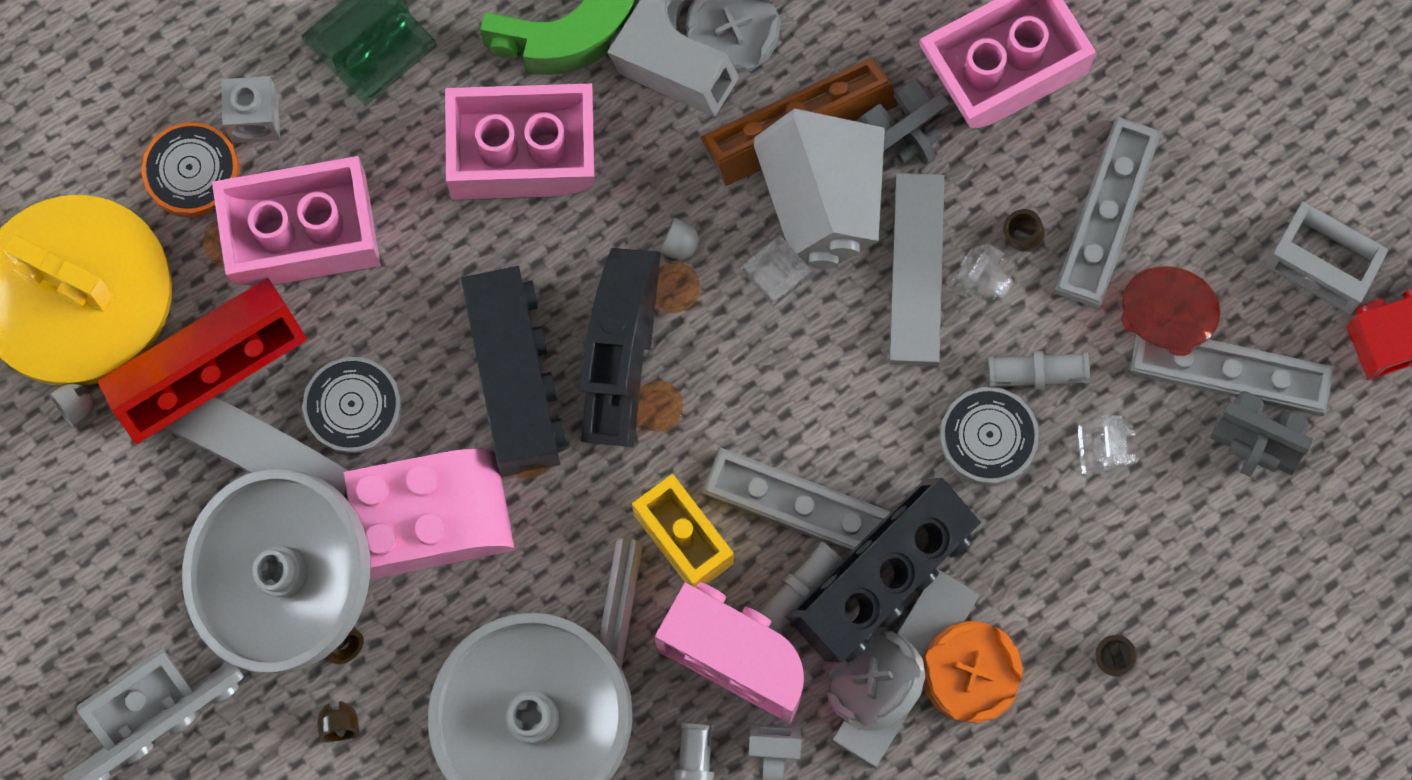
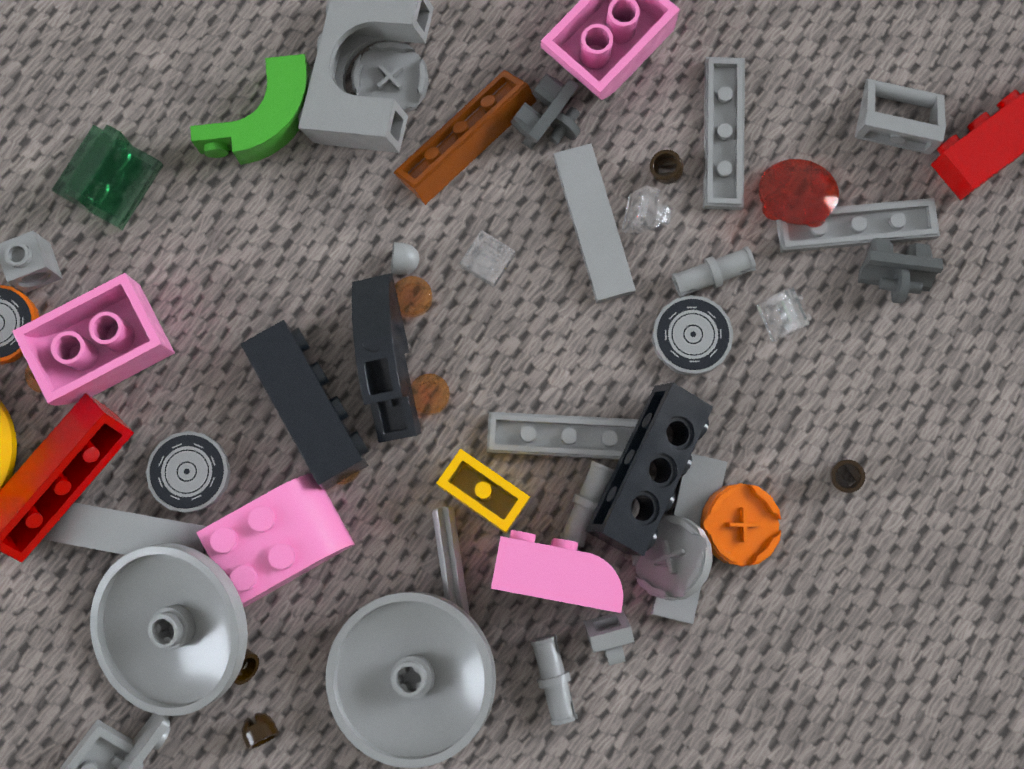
camera: 20 degrees left, 5 degrees up
bright pink brick [445,83,595,200] -> none
light grey slope [754,108,885,269] -> none

